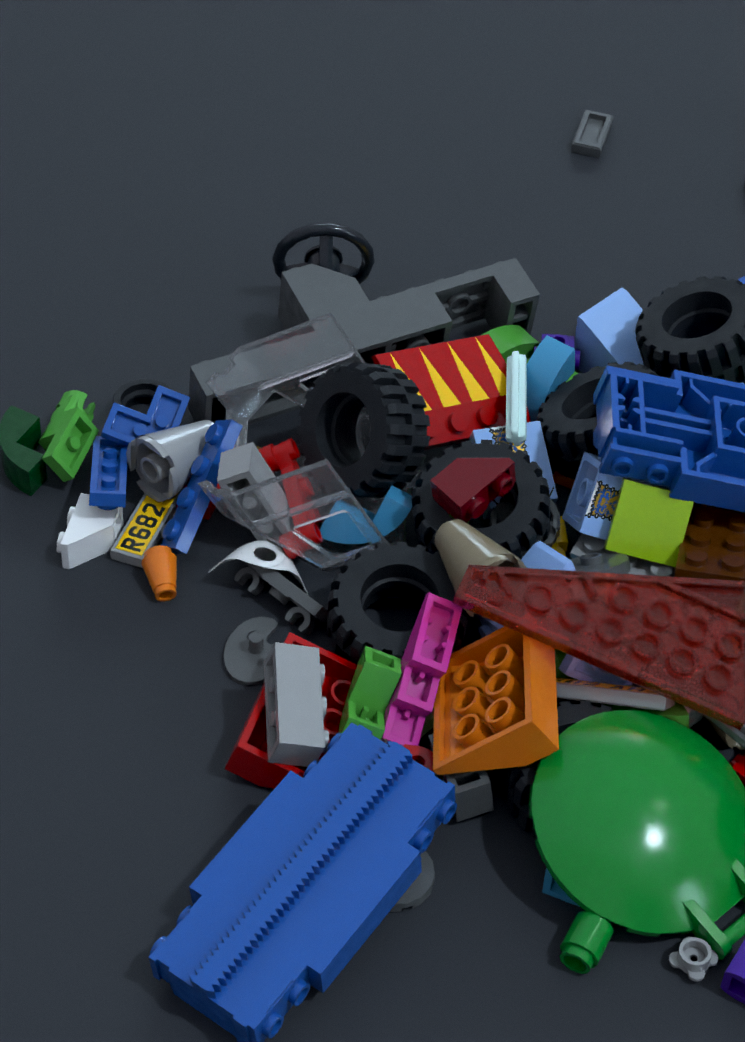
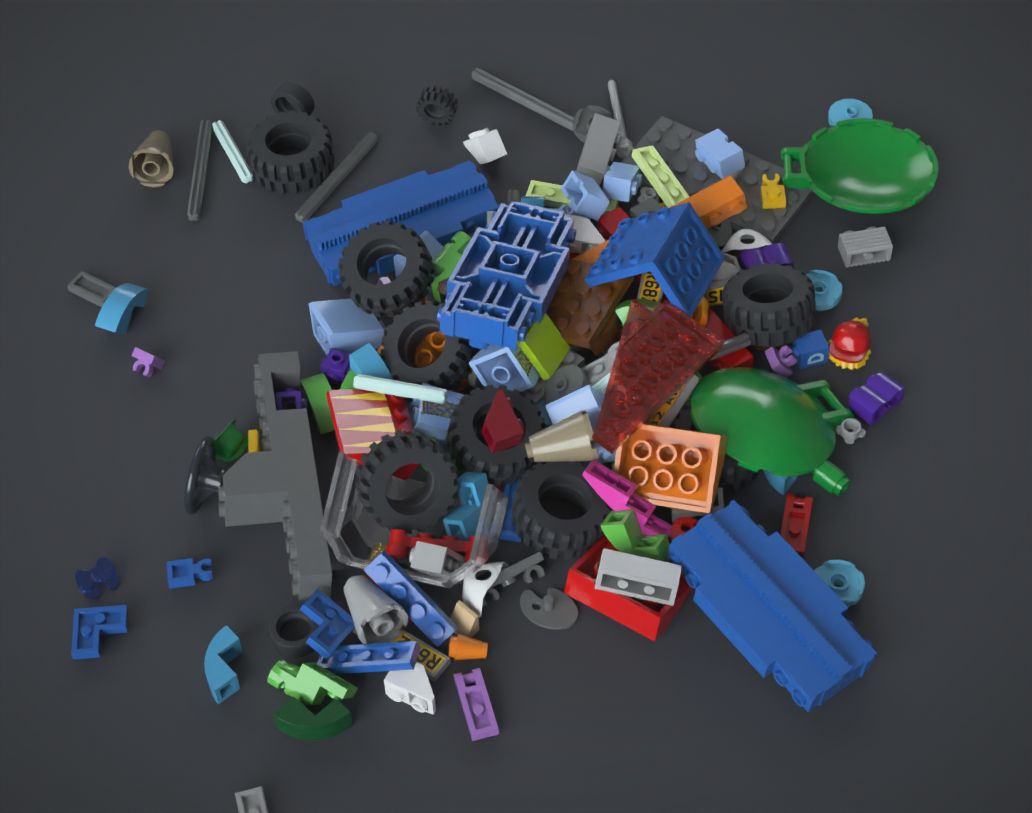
camera: 70 degrees left, 5 degrees up
none -> blue plate [71,605,129,660]
none -> clear blue piece [75,557,120,599]
none -> dark azure brick [95,283,149,333]
none -> medium lavender tile [131,347,165,377]
none -> blue plate [167,558,213,589]
none -> dark azure brick [204,625,243,704]
none -> green piece [205,419,248,462]
none -> dark purple brick [275,388,309,413]
none -> tan slope [450,600,479,638]
none -> medium lavender plate [453,668,499,741]
none -> red plate [781,493,813,558]
none -> medium azure plate [815,559,865,607]

